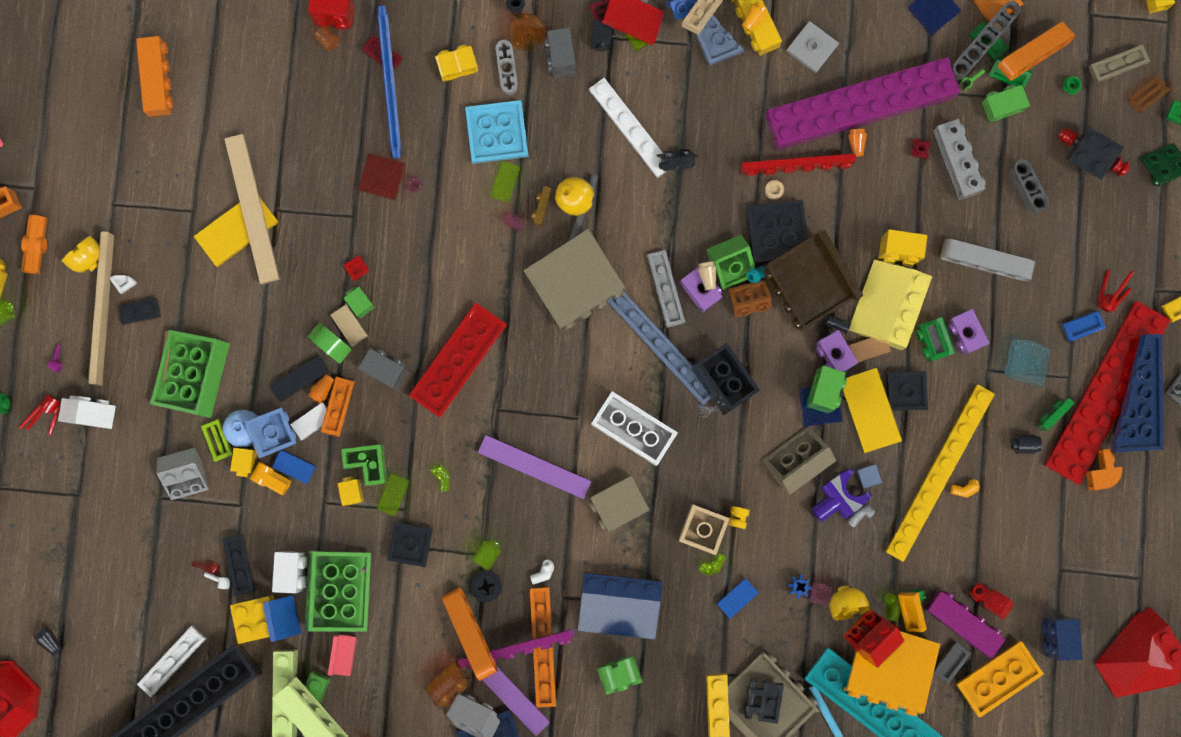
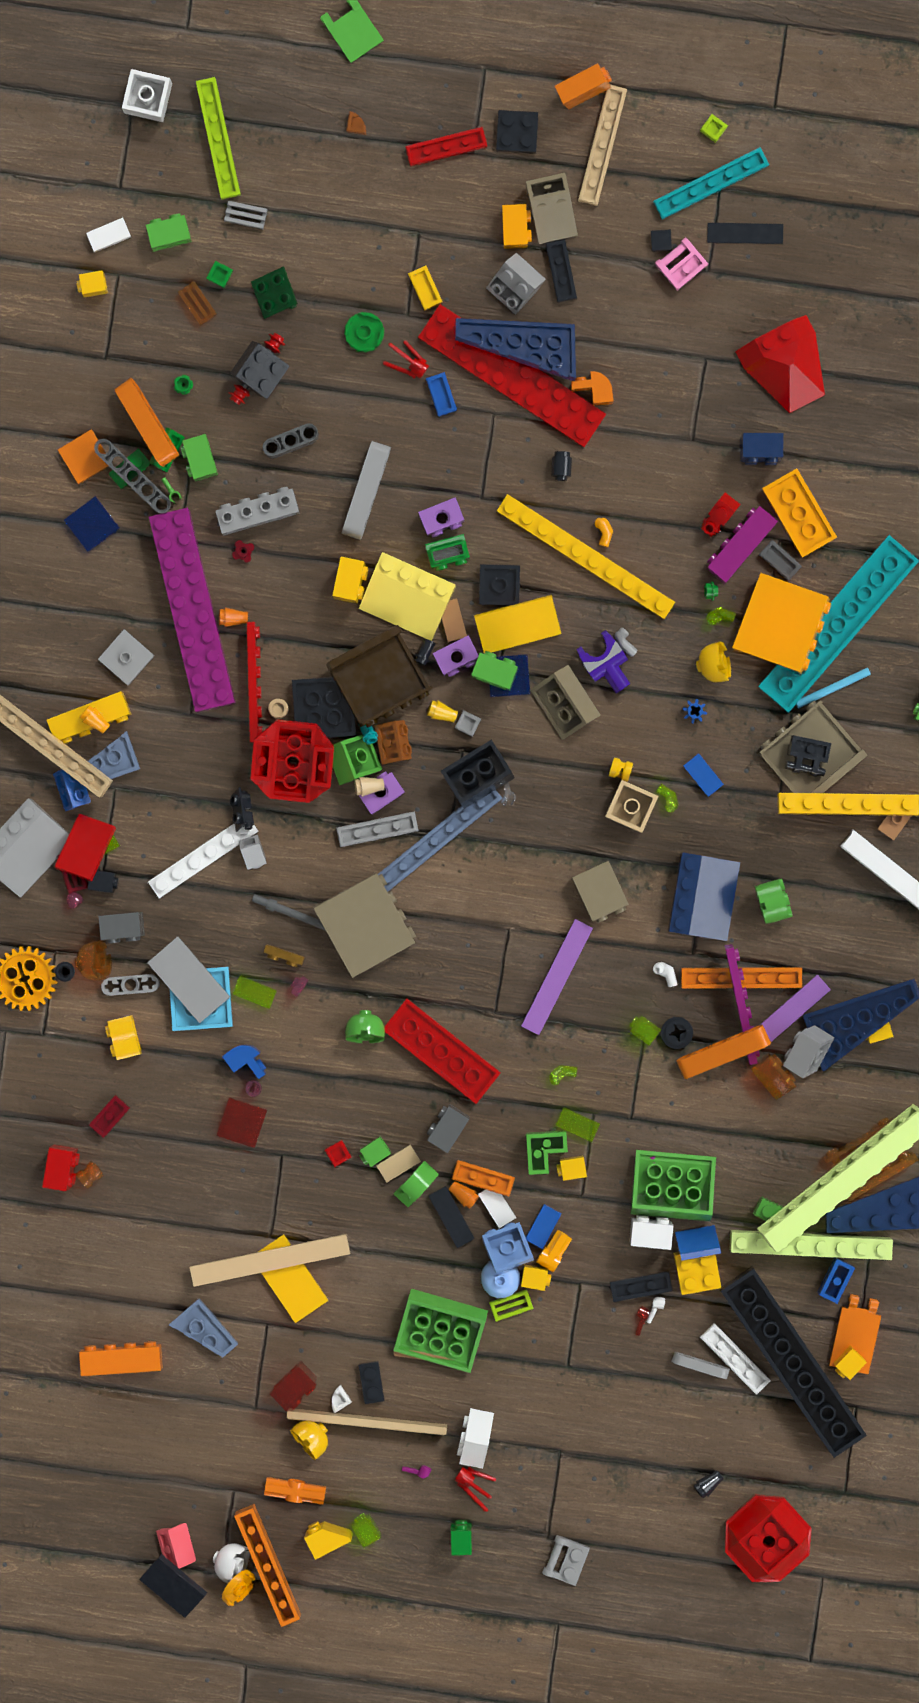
camera: 85 degrees left, 5 degrees up
light grey slope [156,448,209,500] -> none
coral panel [328,634,357,676] -> none
blue piece [377,6,401,159] -> none
black plate [387,522,433,567] -> none
yellow cylinder [555,177,594,216] -> none
white brick [591,391,678,466] -> none
clear pink plate [808,582,833,606] -> none
red slope [843,609,905,668] -> none
sand blue tile [856,464,882,489] -> none
light orange tile [898,592,927,632] -> none
clear light blue slope [1005,339,1051,387] -> none
green plate [1037,398,1075,431] -> none
dark tan plate [1089,45,1150,84] -> none
none -> clear pink hinge [66,892,84,909]
none -> light grey tile [147,937,230,1023]
none -> sand blue wing [169,1298,238,1357]
none -> blue brick [222,1044,266,1079]
none -> light grey brick [239,835,267,869]
none -> red piece [250,719,334,803]
none -> clear red brick [270,1361,317,1411]
none -> green tile [344,312,384,353]
none -> bright green cylinder [345,1010,385,1043]
none -> yellow cone [427,700,458,723]
none -> light grey tile [455,710,481,737]
none -> light grey beam [671,1352,730,1379]

